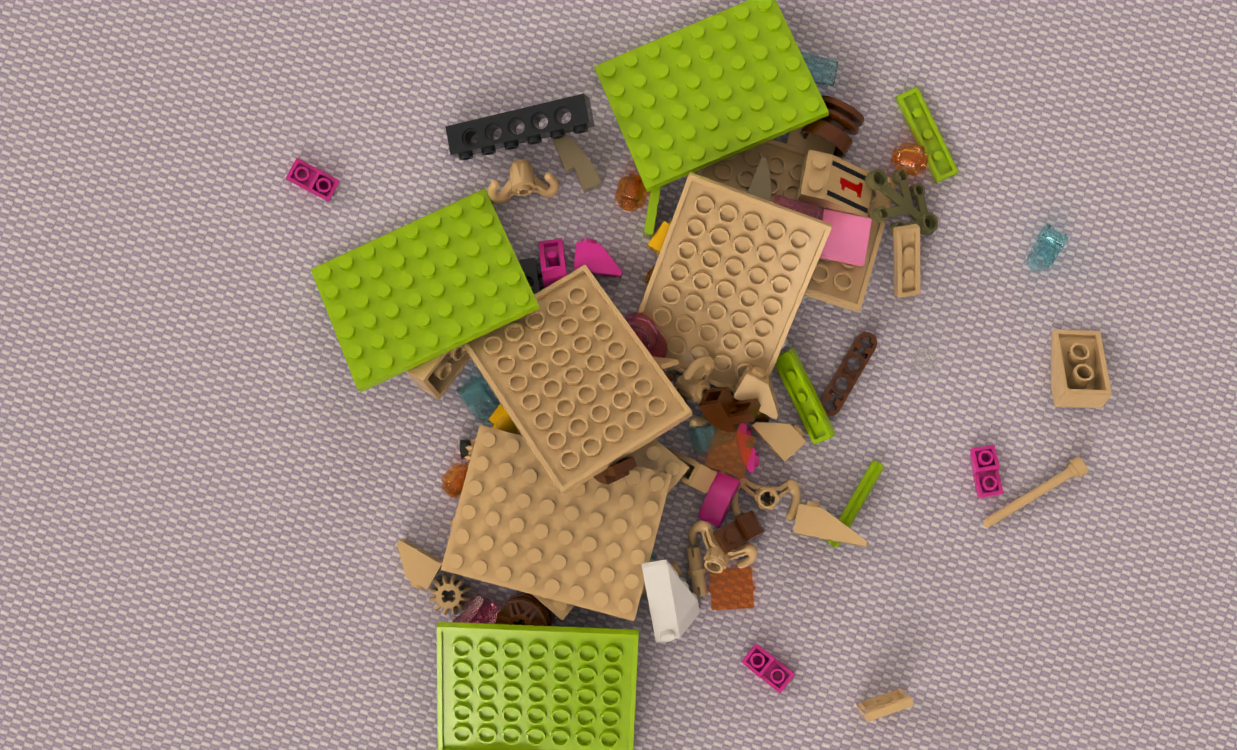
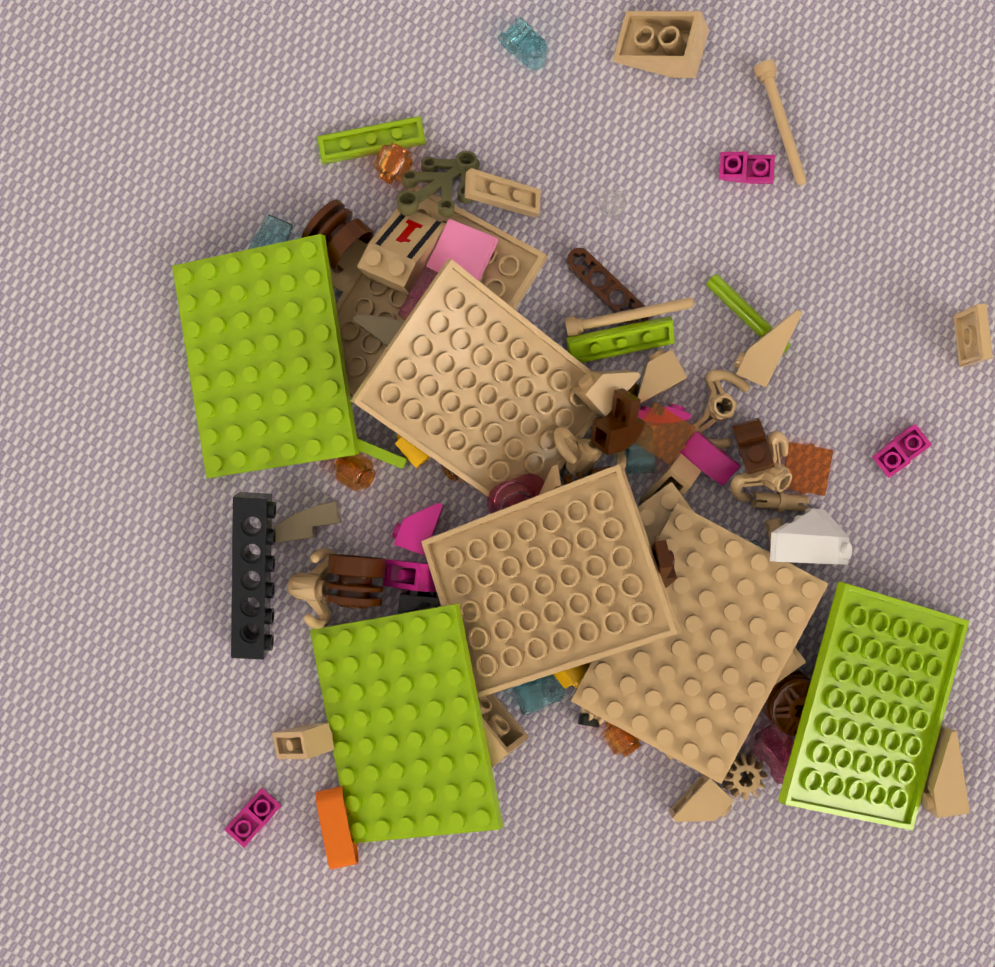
camera: 80 degrees left, 0 degrees up
none -> tan slope [272,723,334,759]
none -> orange beam [316,786,359,870]
none -> reddish brown wheel [325,554,386,609]
none -> tan piece [565,298,695,337]

